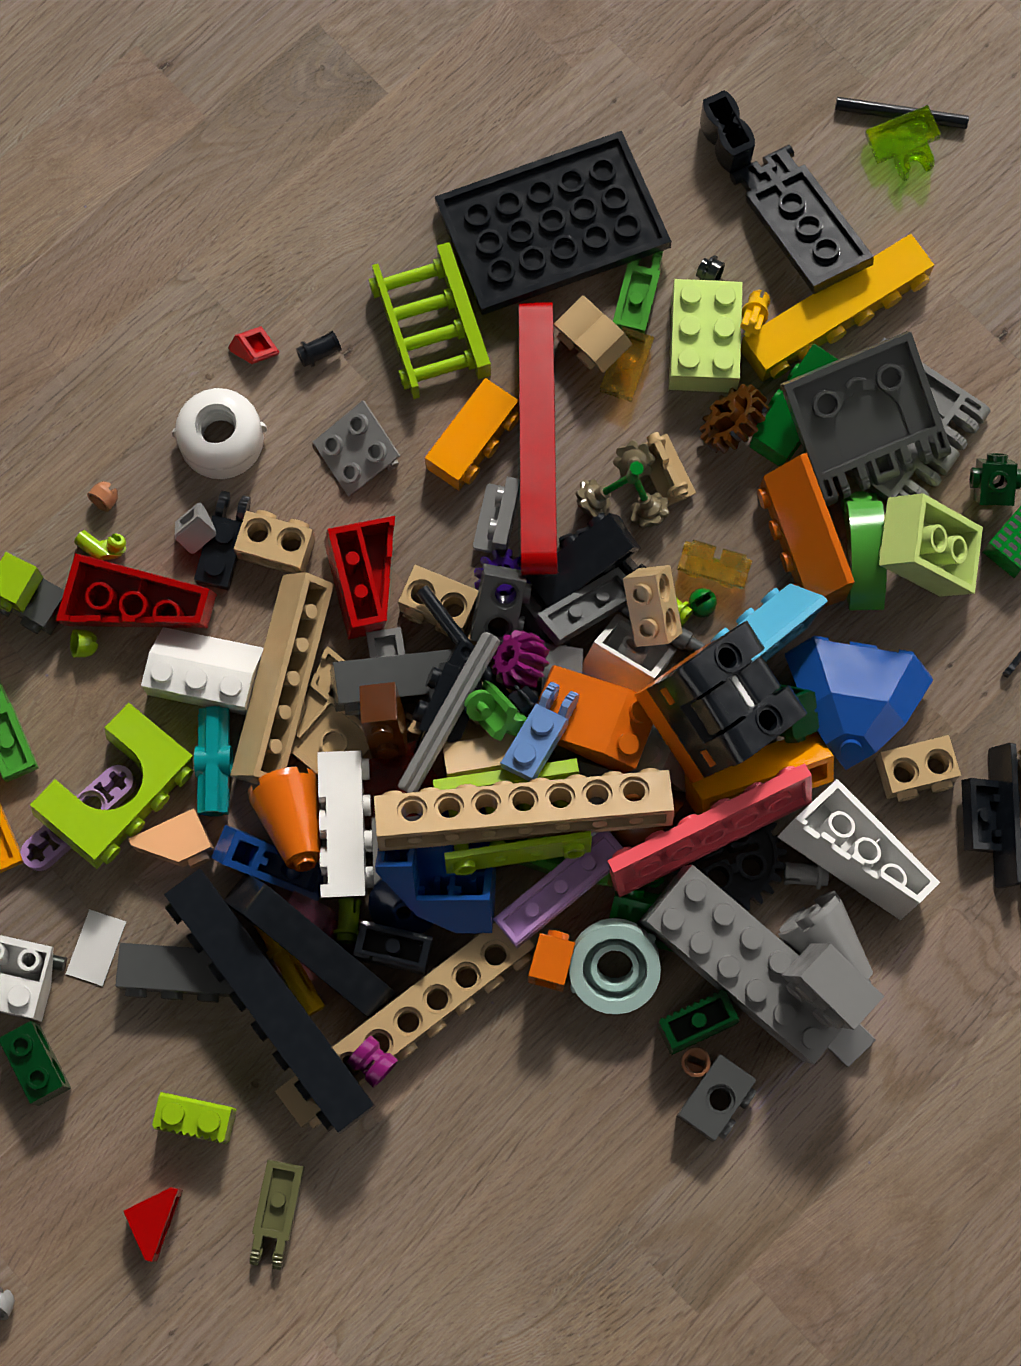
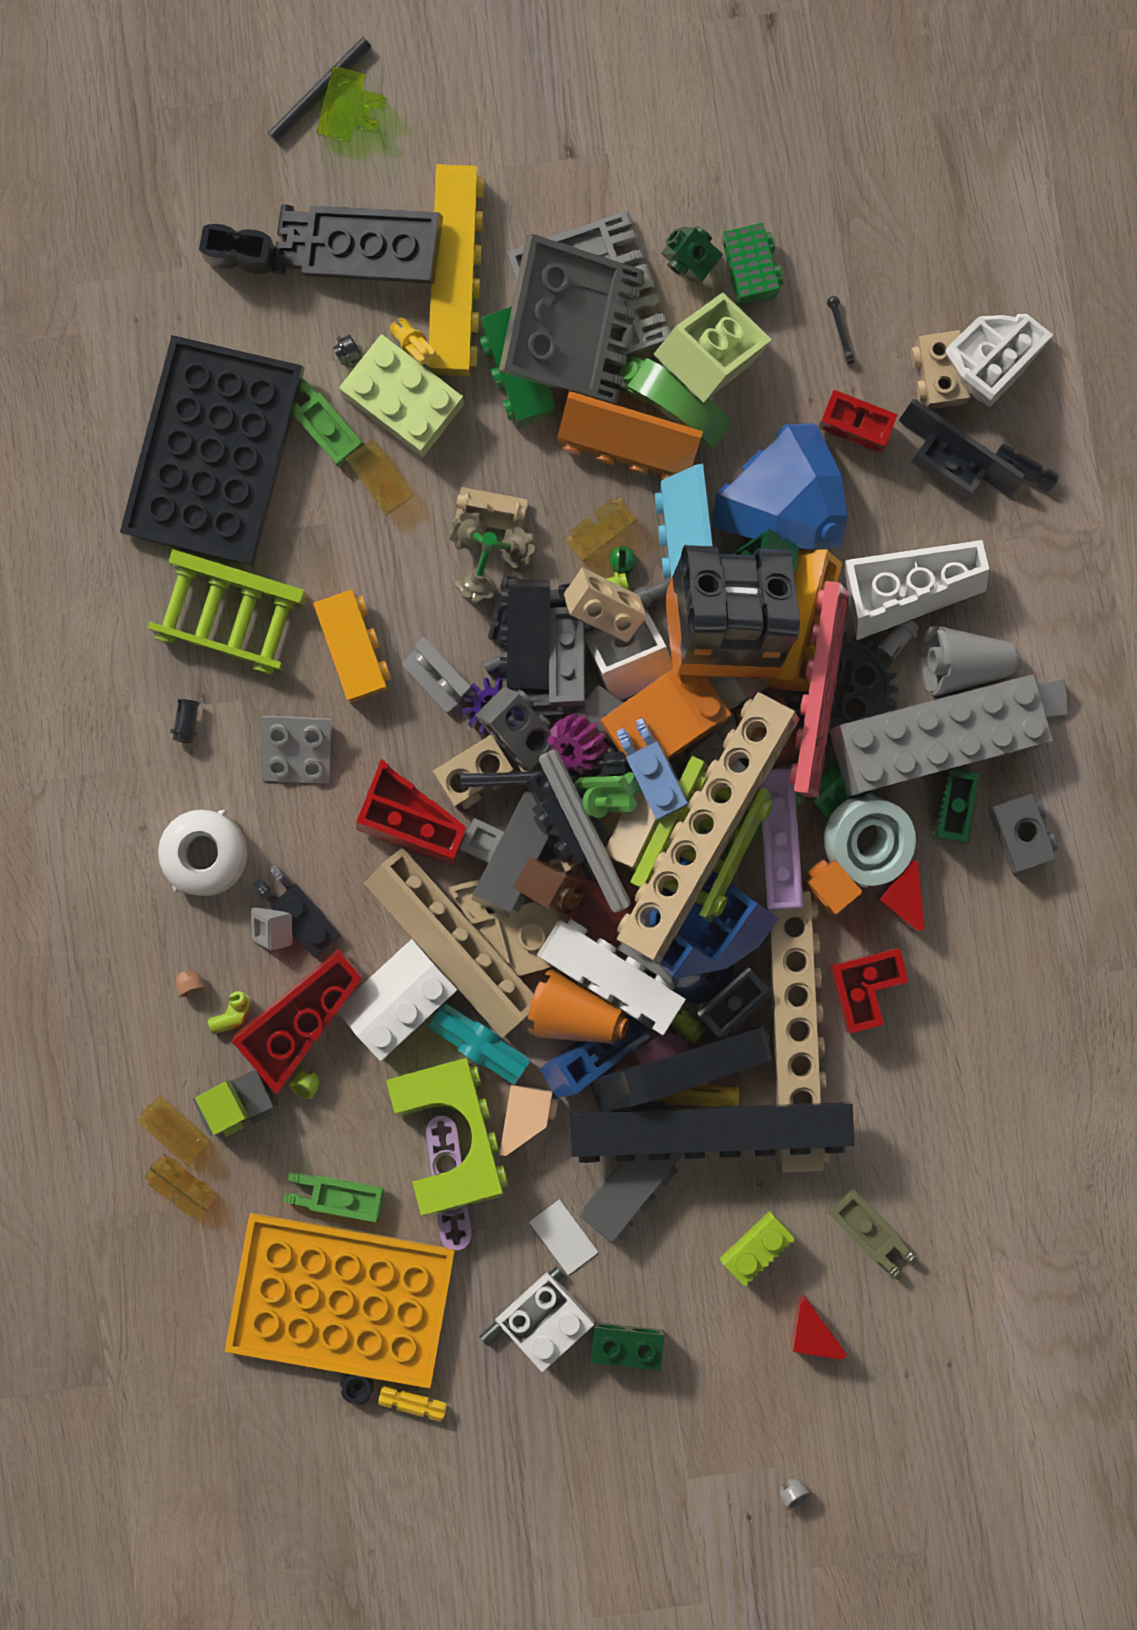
camera: 55 degrees left, 10 degrees up
red slope [228,326,280,364] -> none
tan brick [234,510,316,574] -> none
magenta wheel [346,1036,398,1088] -> none
beam [519,302,557,575] -> none
tan brick [554,295,632,373] -> none
nougat hinge [681,1047,711,1077] -> none
reddish brown gear [699,384,768,454] -> none
light grey brick [781,943,884,1030] -> none
tan brick [875,735,961,802] -> none
none -> red brick [818,389,898,454]
none -> red brick [828,948,909,1033]
none -> red slope [876,861,924,931]

